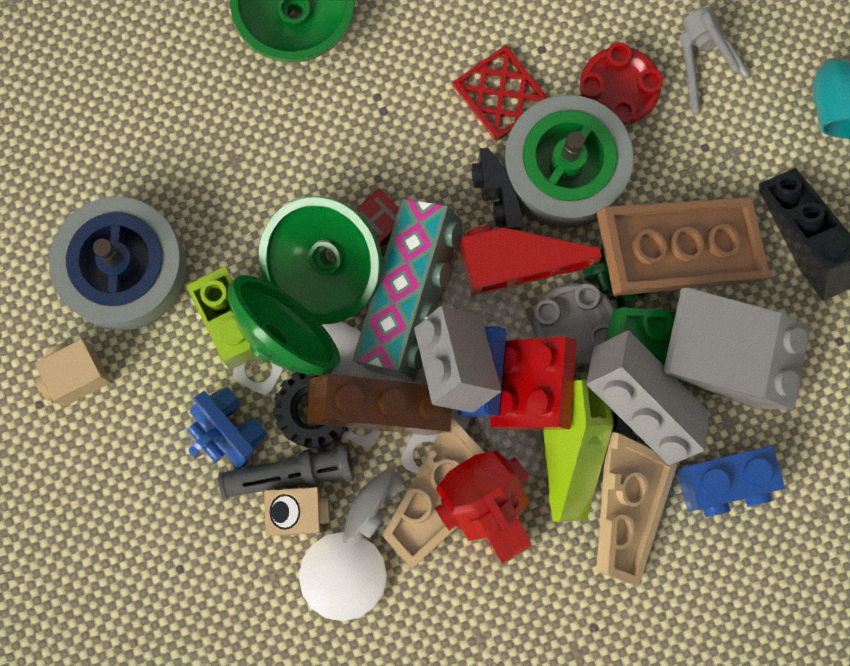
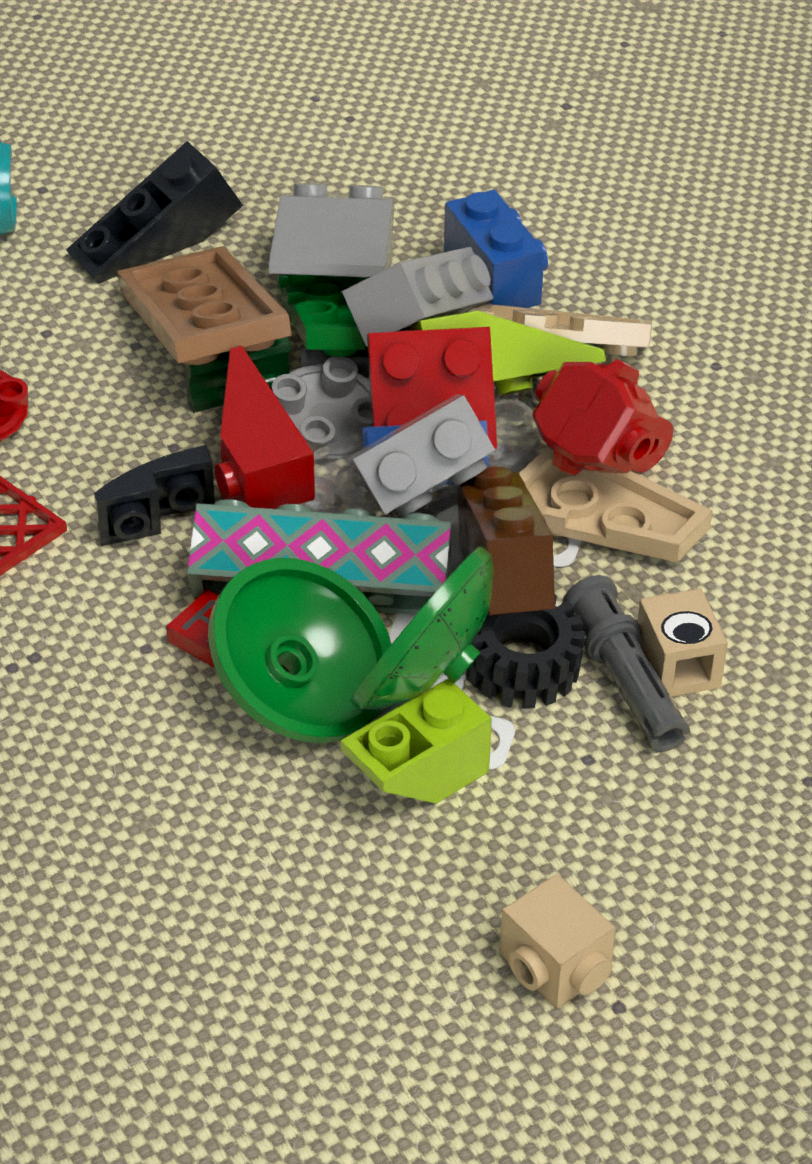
camera: 100 degrees left, 35 degrees down
wheel [49,197,186,330] -> none
blue hips [187,387,266,470] -> none
white dish [299,532,387,621] -> none
light grey dish [343,467,404,545] -> none
wheel [503,95,634,228] -> none

